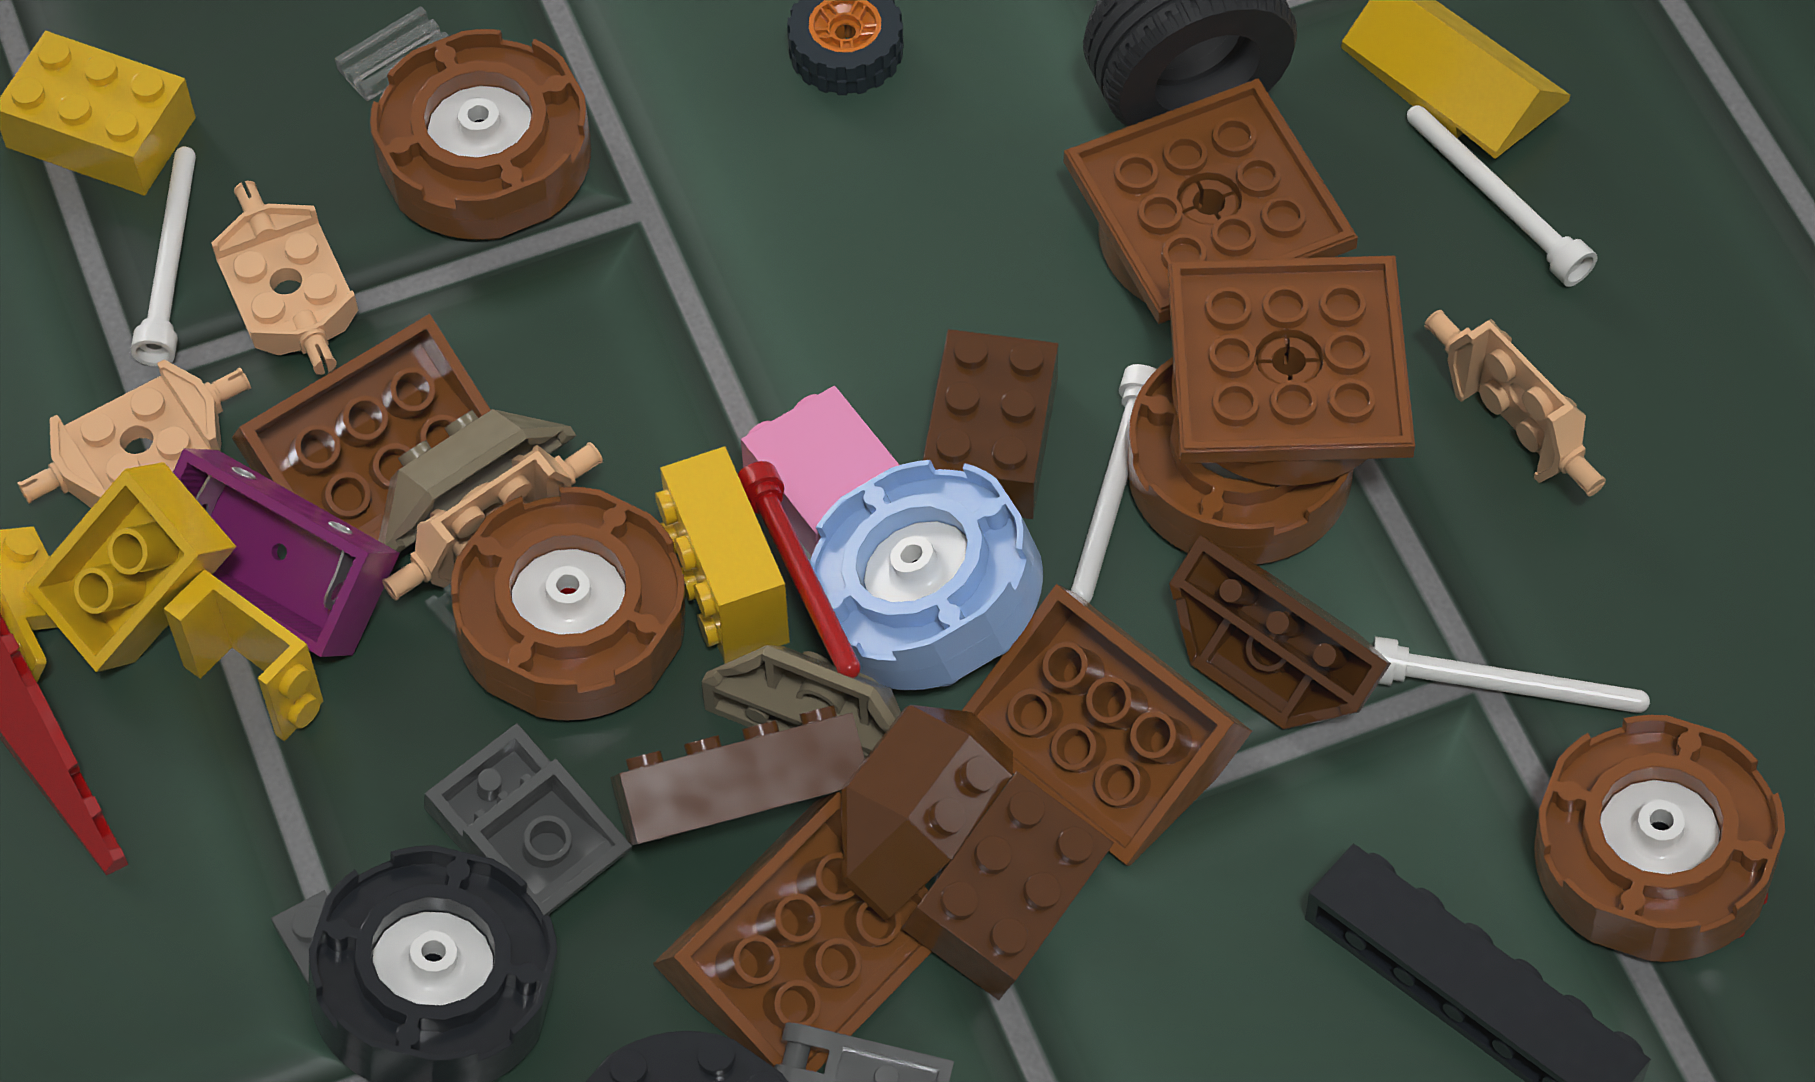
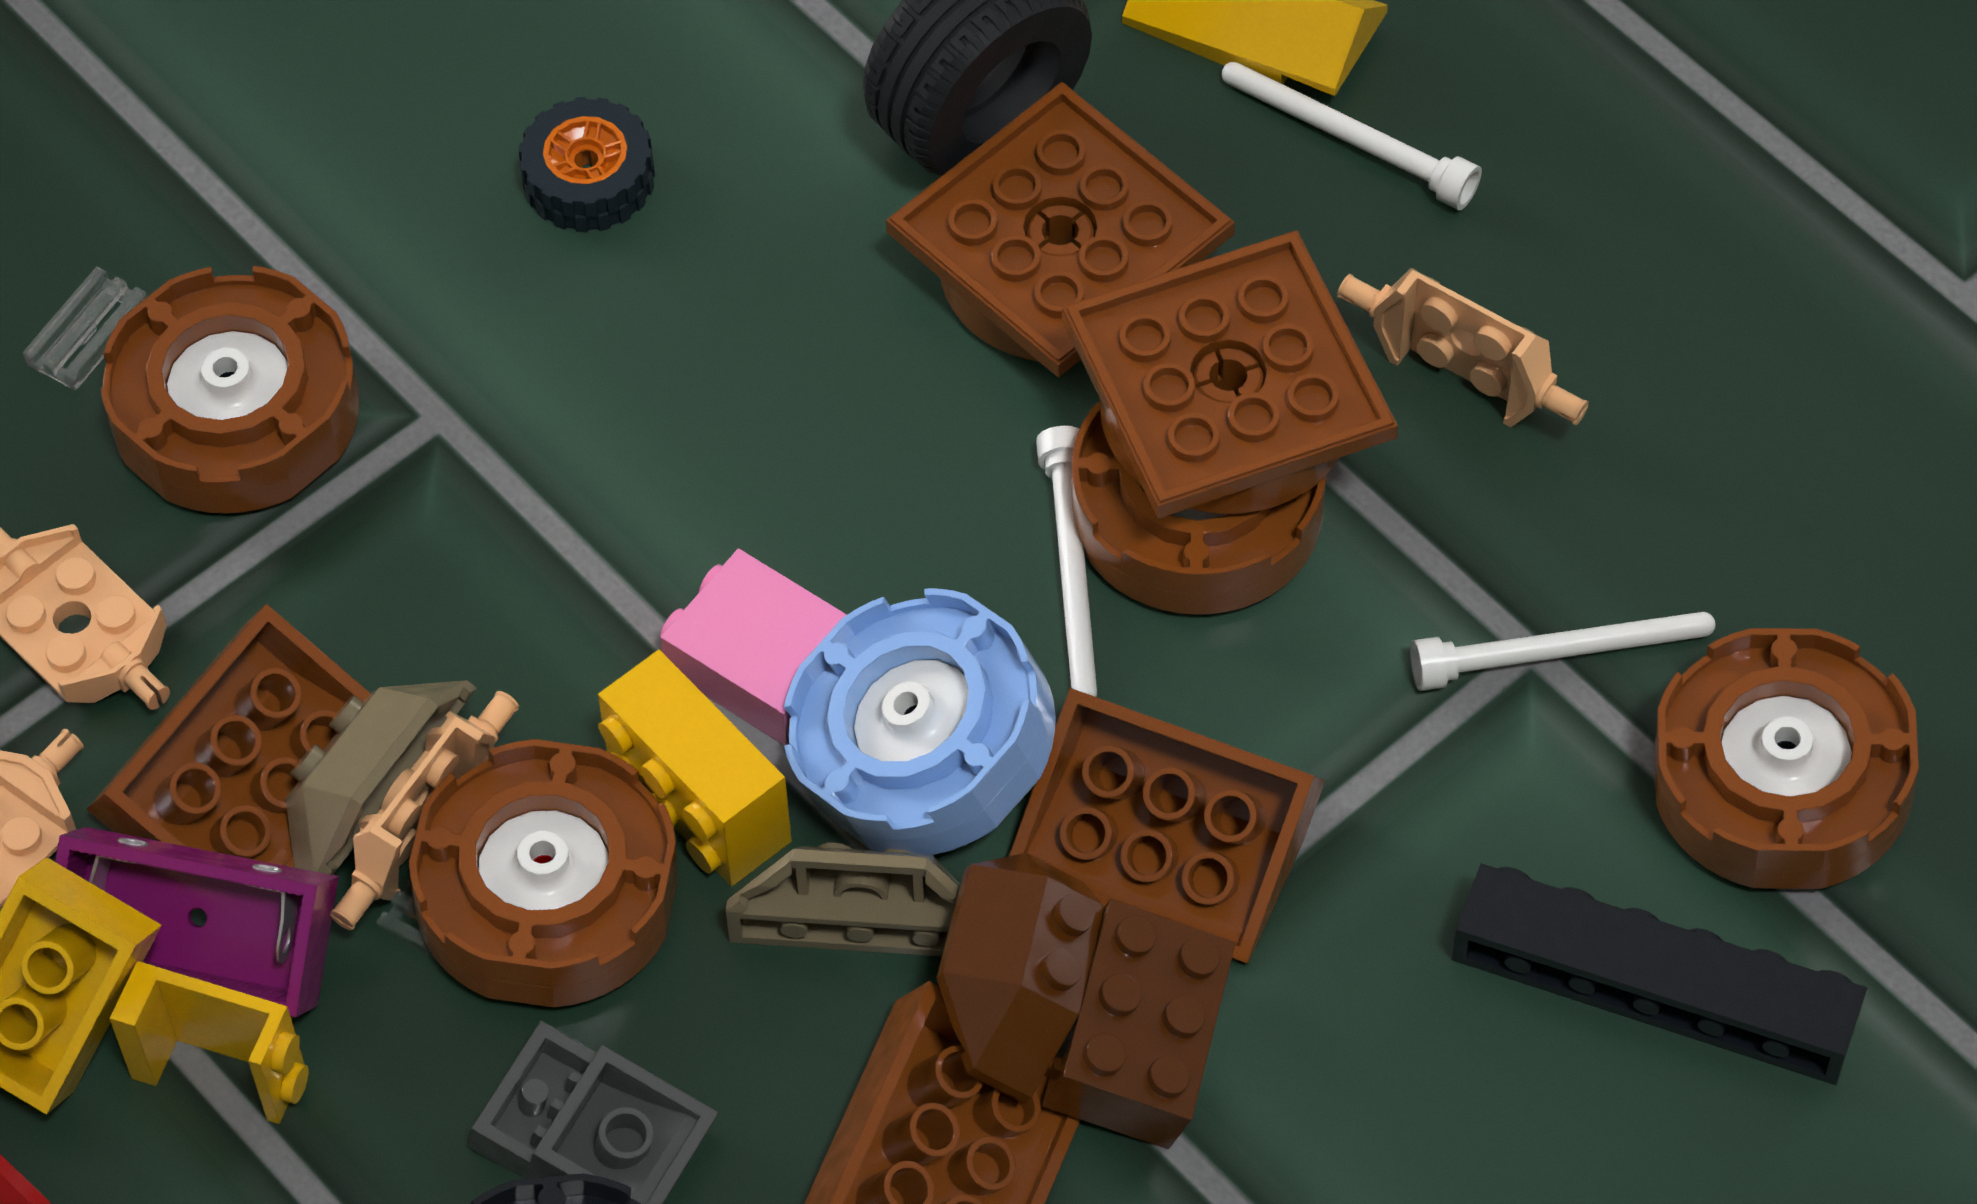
camera: 20 degrees left, 0 degrees up
reddish brown wedge [610,705,865,845] -> none
red piece [737,461,861,678] -> none
reddish brown brick [923,329,1058,519] -> none
reddish brown wedge [1169,535,1391,729] -> none

